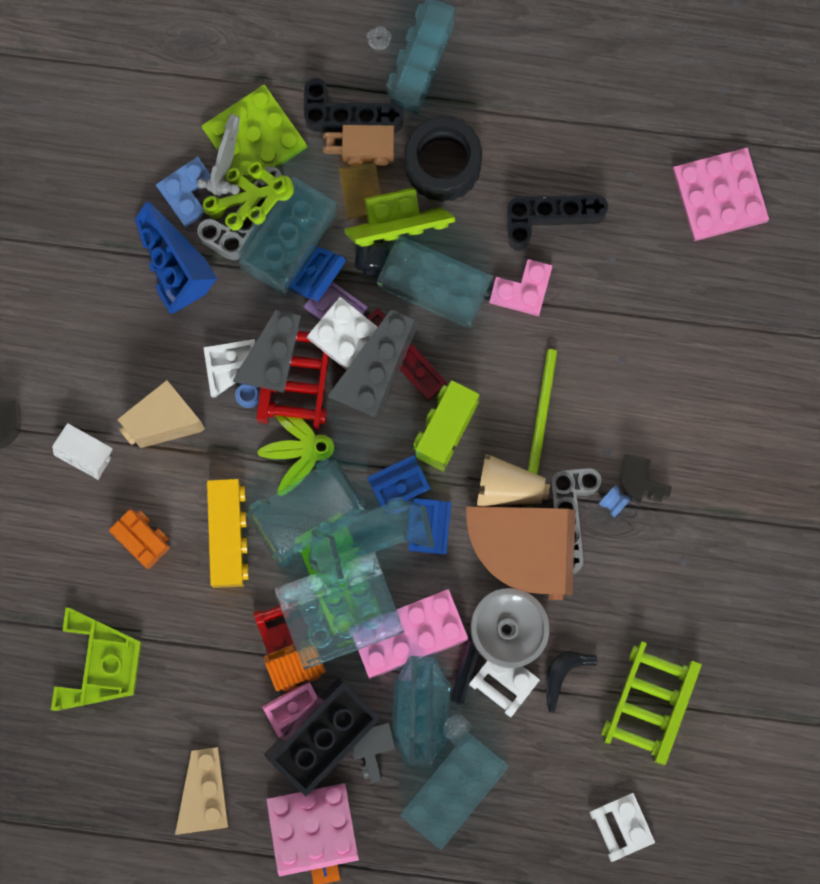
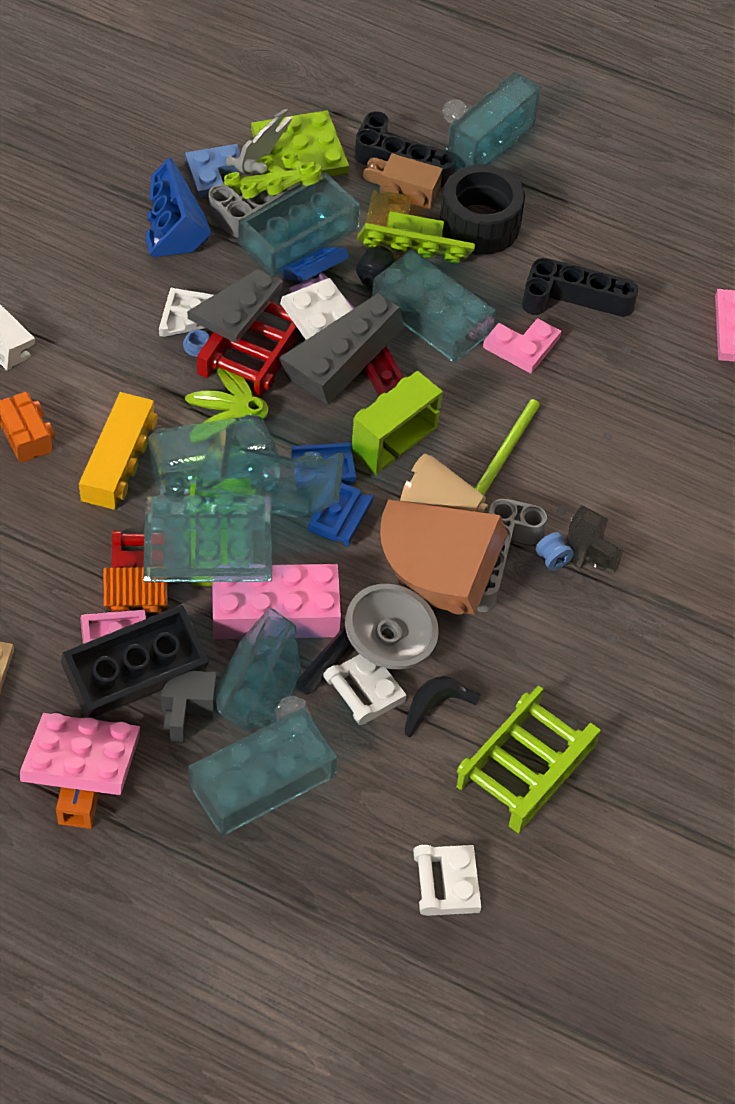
camera: 10 degrees right, 25 degrees down
tan slope [117,380,205,448] -> none

